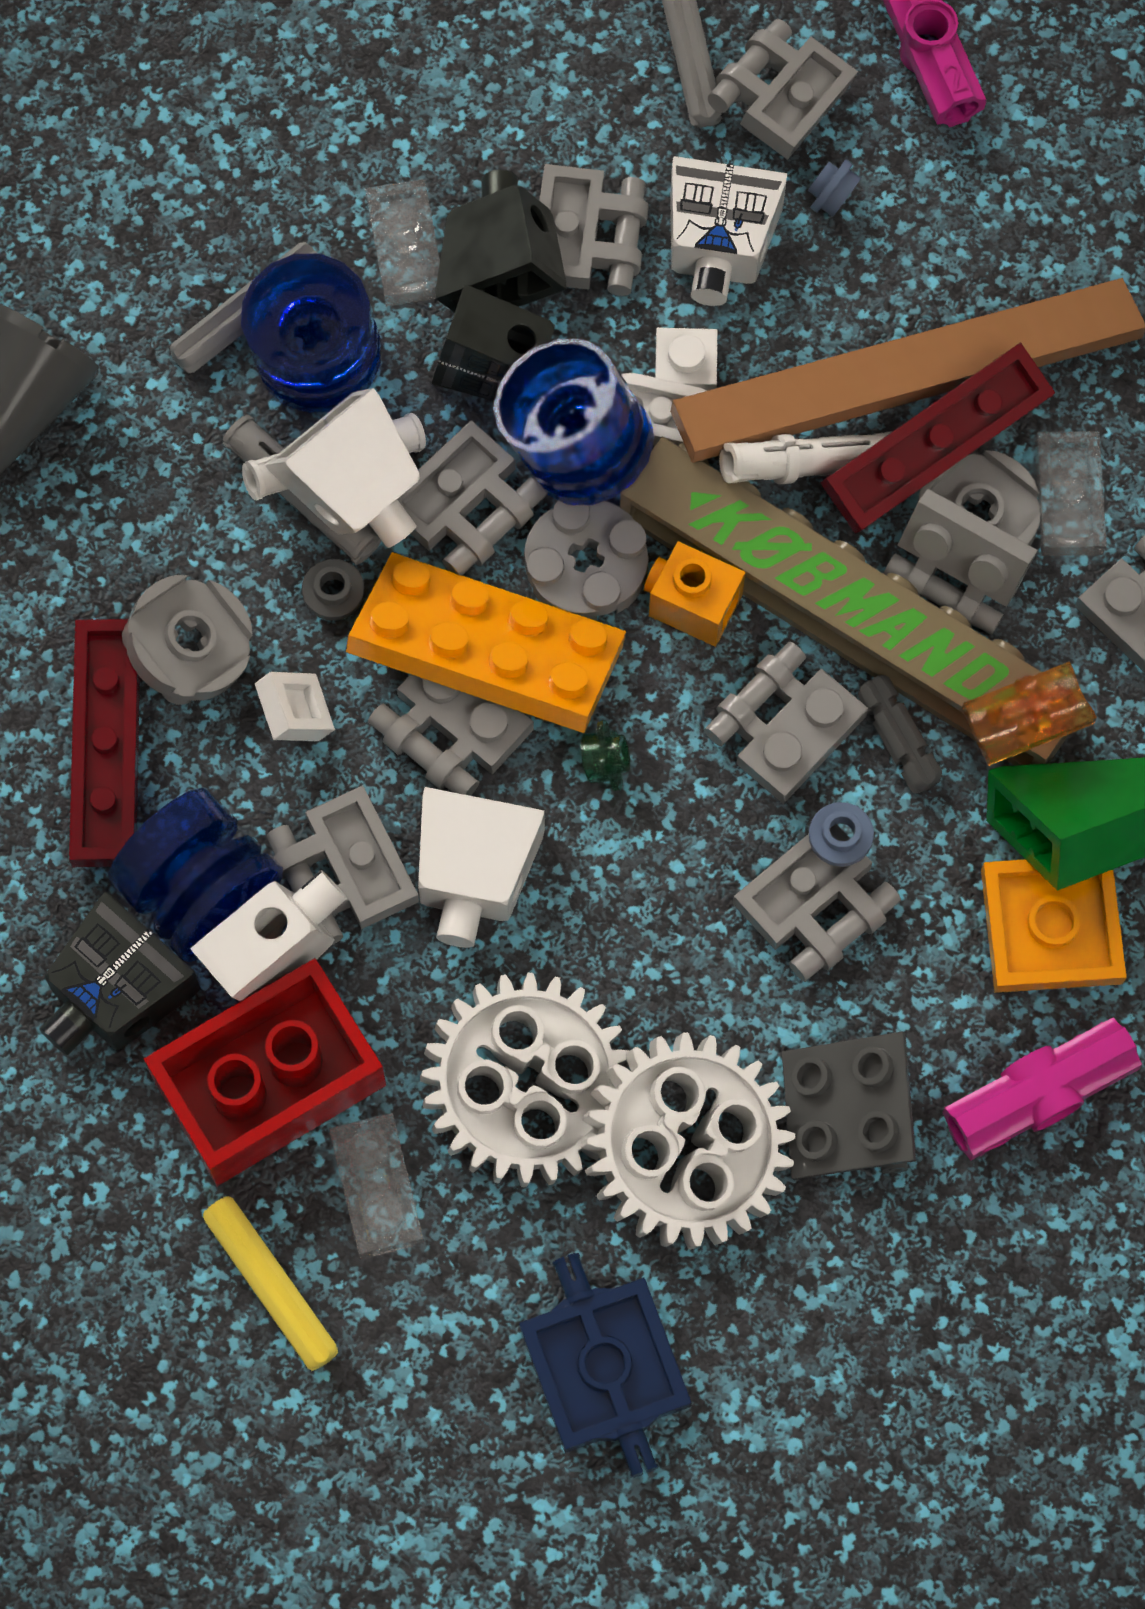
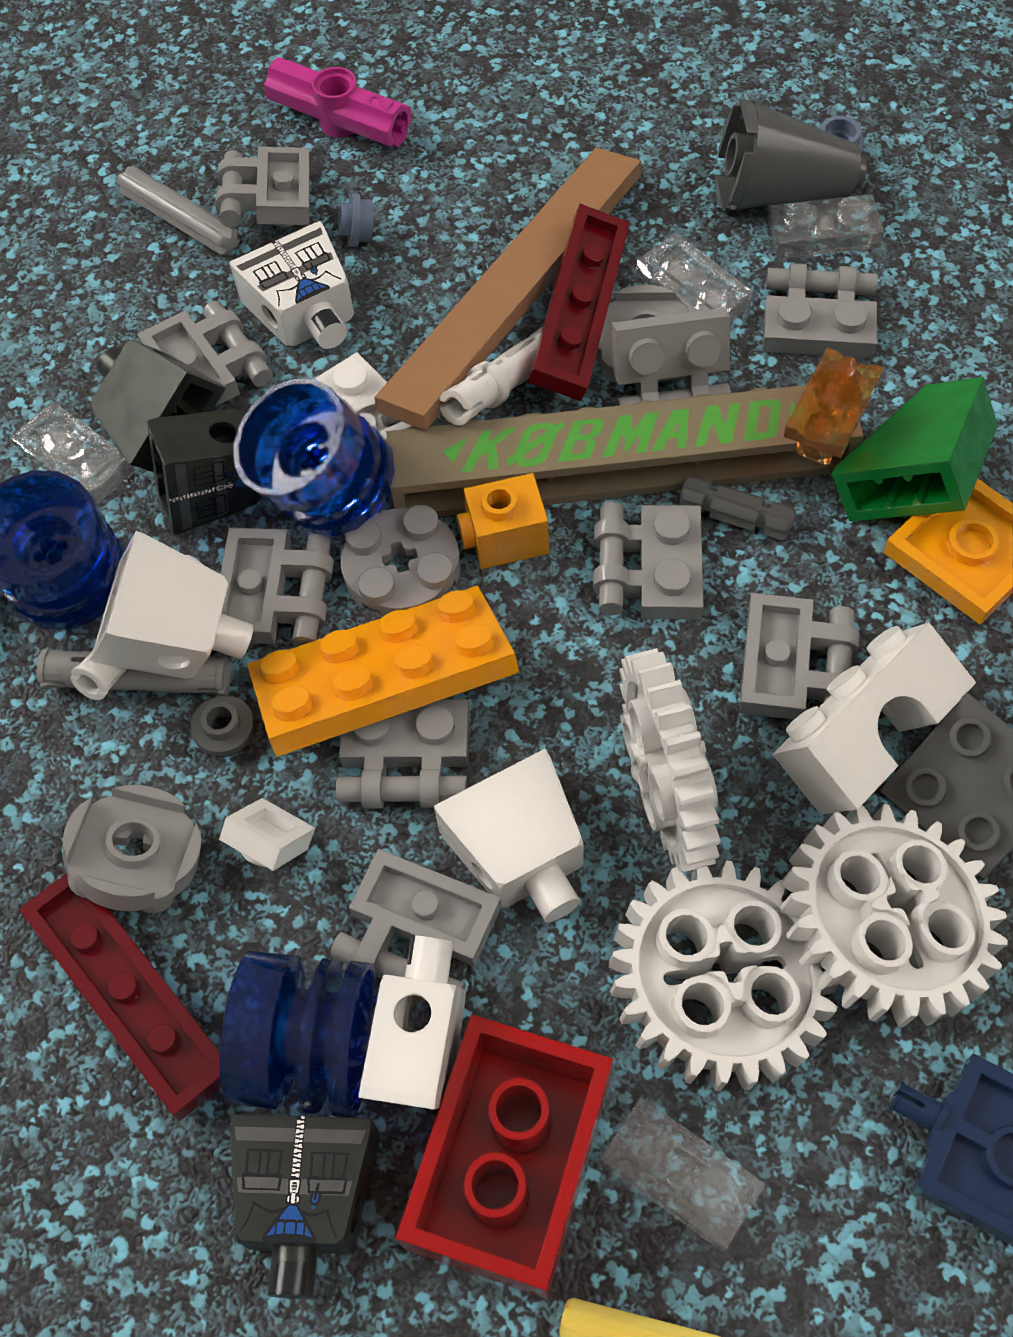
camera: 35 degrees left, 10 degrees down
clear green plate [581,720,630,791] -> none
sand blue plate [809,802,874,867] -> none
none -> white gear [619,648,721,872]
none -> white arch [772,622,976,815]

